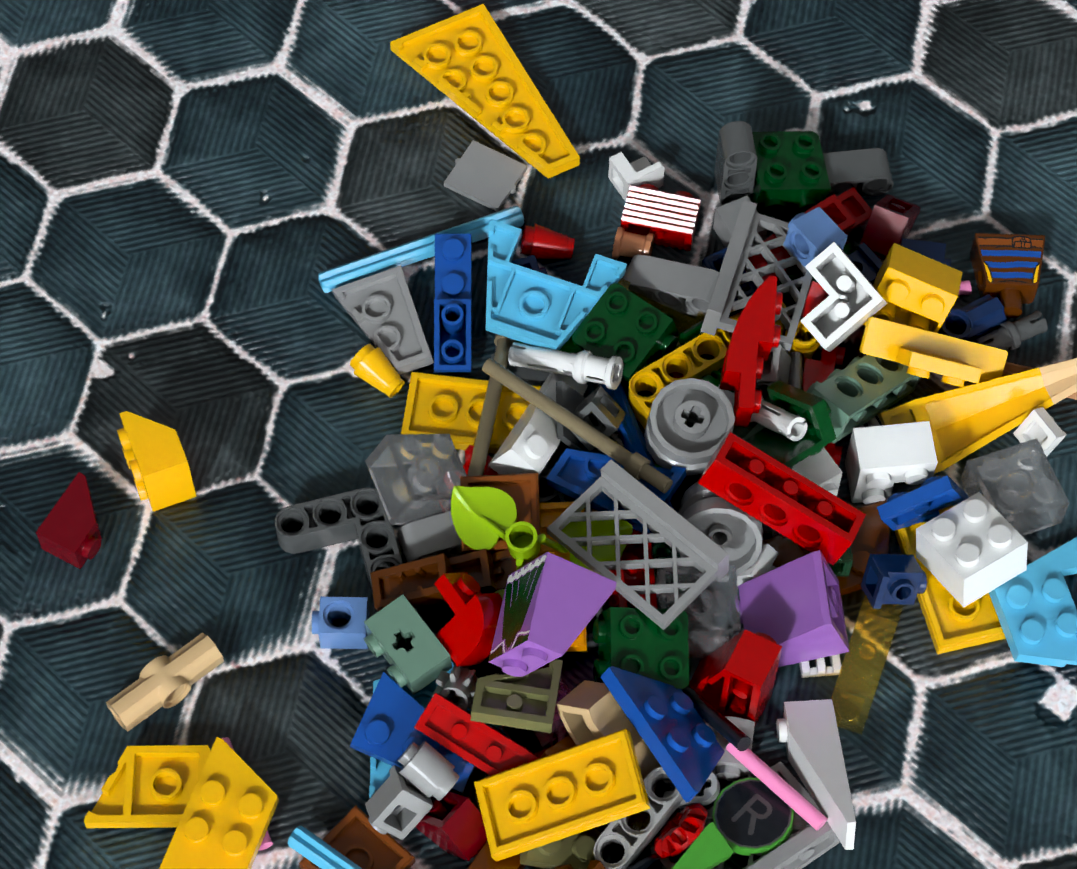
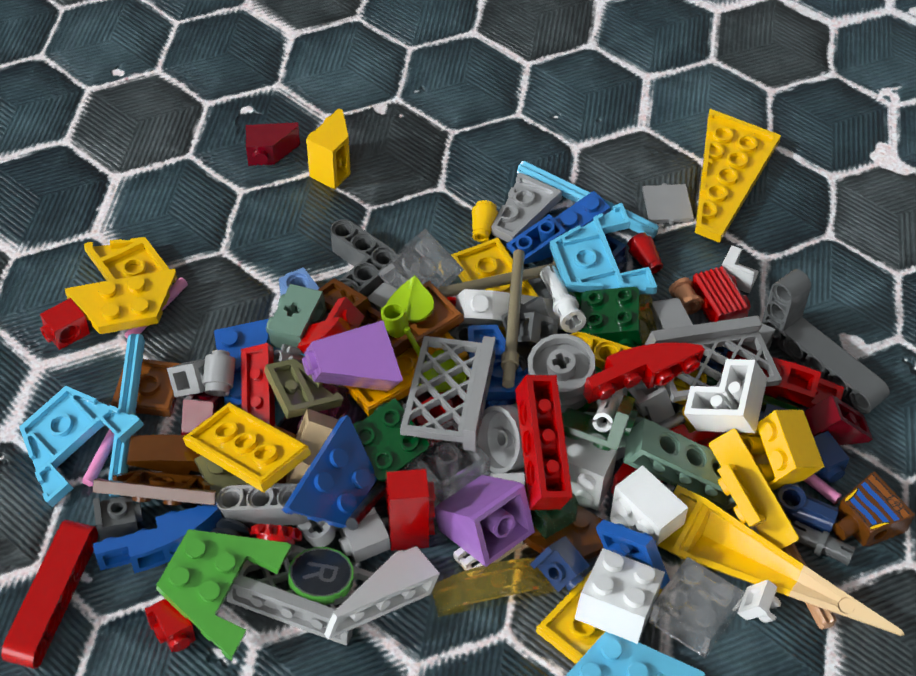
camera: 55 degrees right, 10 degrees down
tan piece [106,632,224,732] -> none
bright pink bar [726,743,828,831] -> none
dark green bracket [750,131,831,217] -> none
medium blue brick [783,207,848,273] -> none

